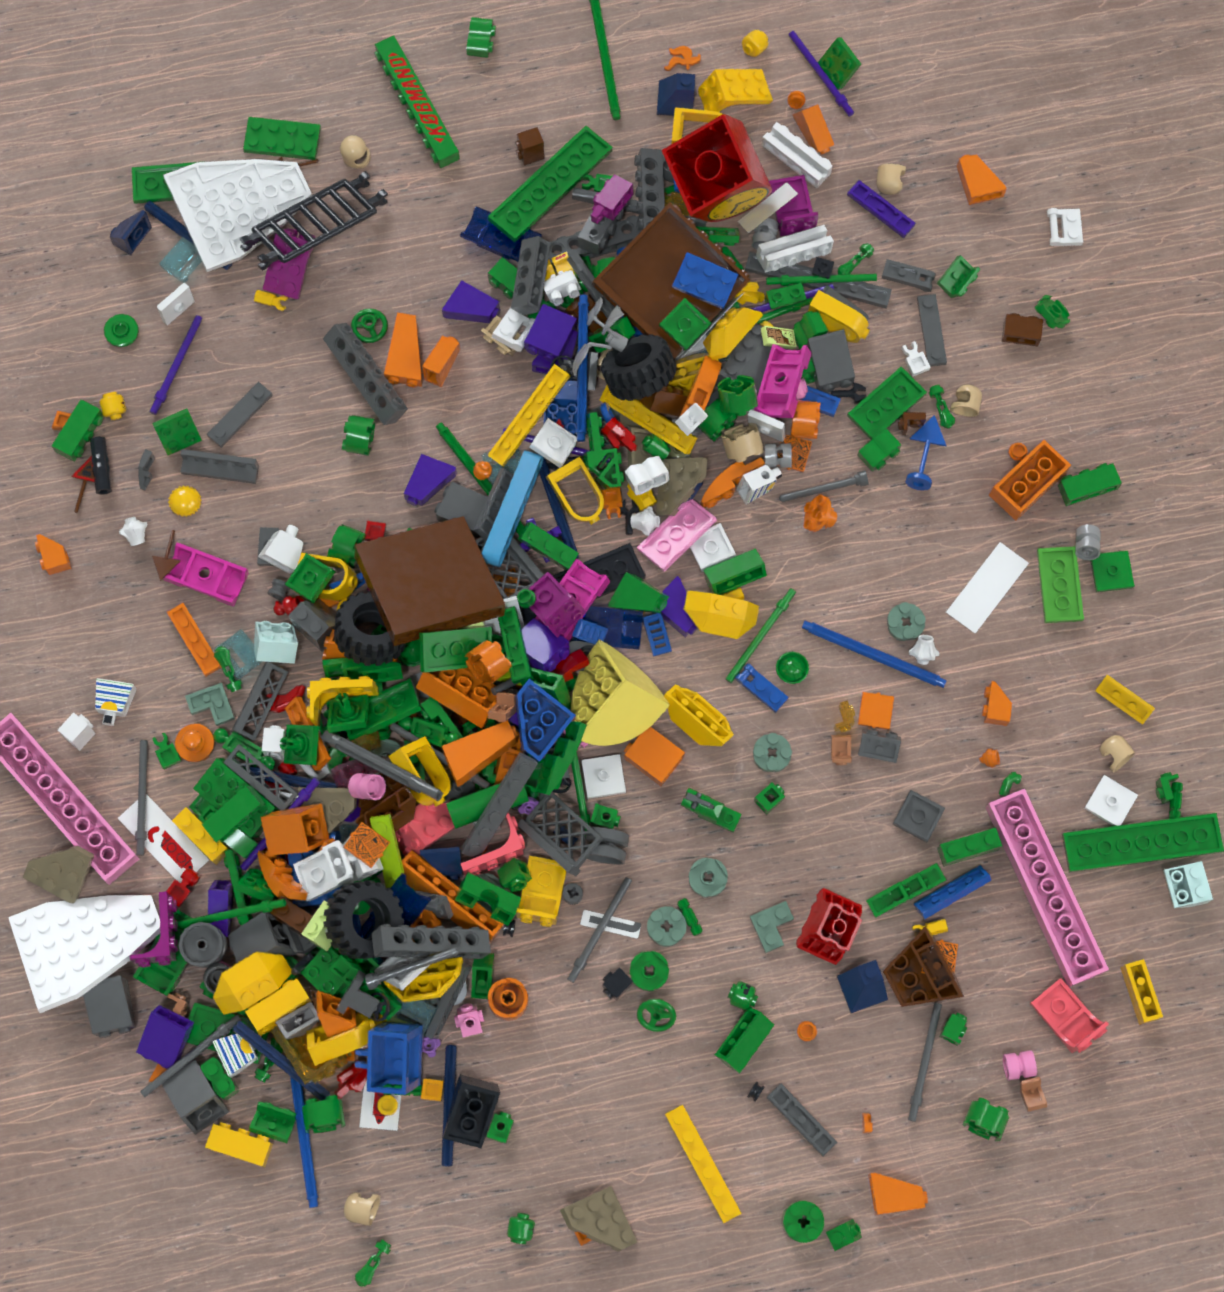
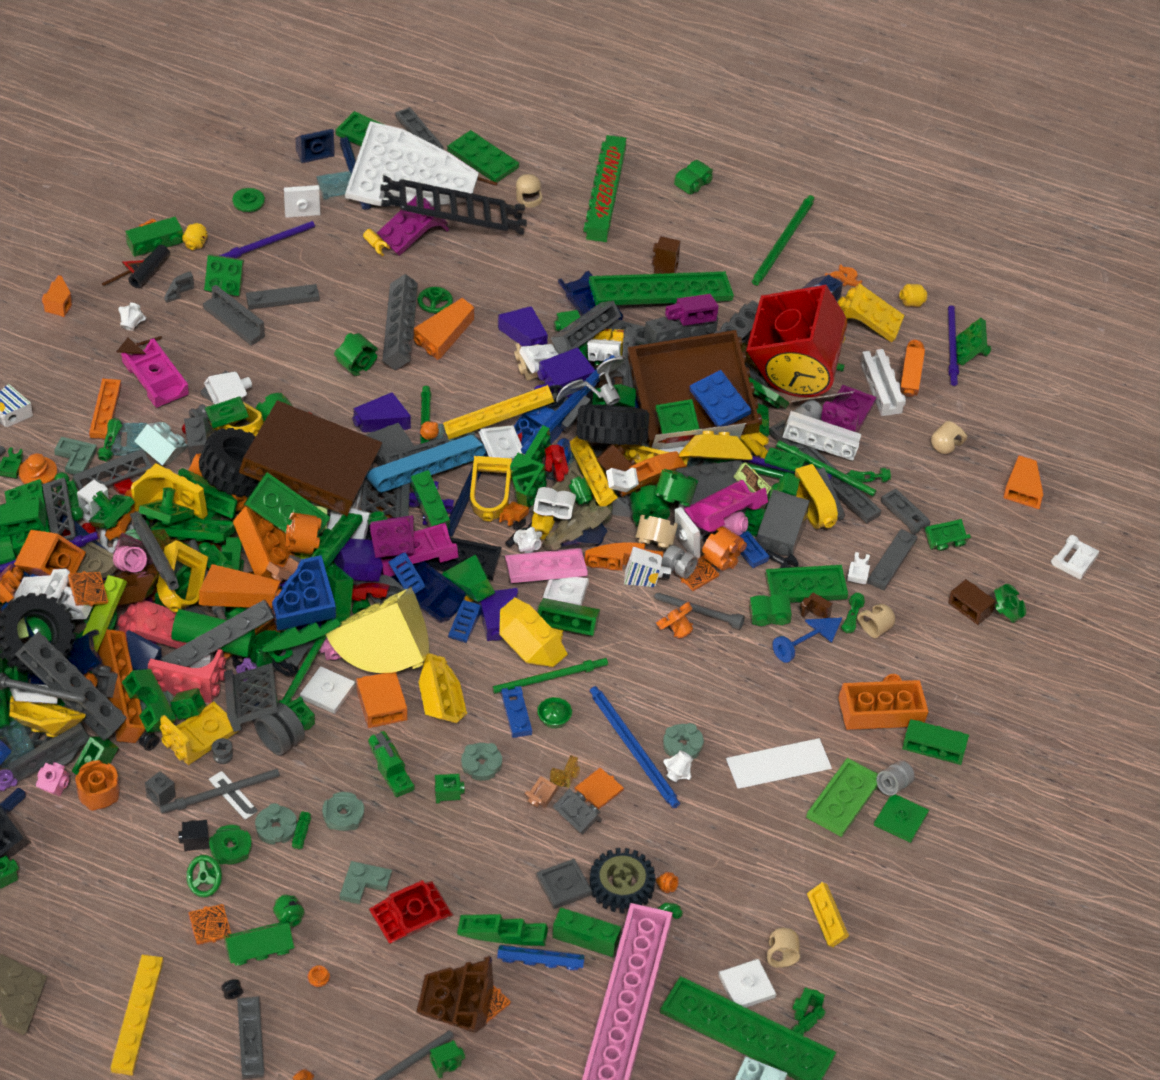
camera: 35 degrees right, 25 degrees down
yellow hat [168,486,202,517] -> none
orange slope [422,335,460,387] -> none
black bracket [812,257,834,279] -> none
dark blue slope [837,960,888,1014] -> none
dark purple plate [847,180,916,238] -> none
yellow bar [911,919,948,935] -> none
orange slope [982,681,1012,726] -> none
none -> dark grey brick [145,771,176,808]
none -> orange piece [188,904,231,945]
none -> dark grey plate [395,107,444,150]
none -> wheel [590,848,655,913]

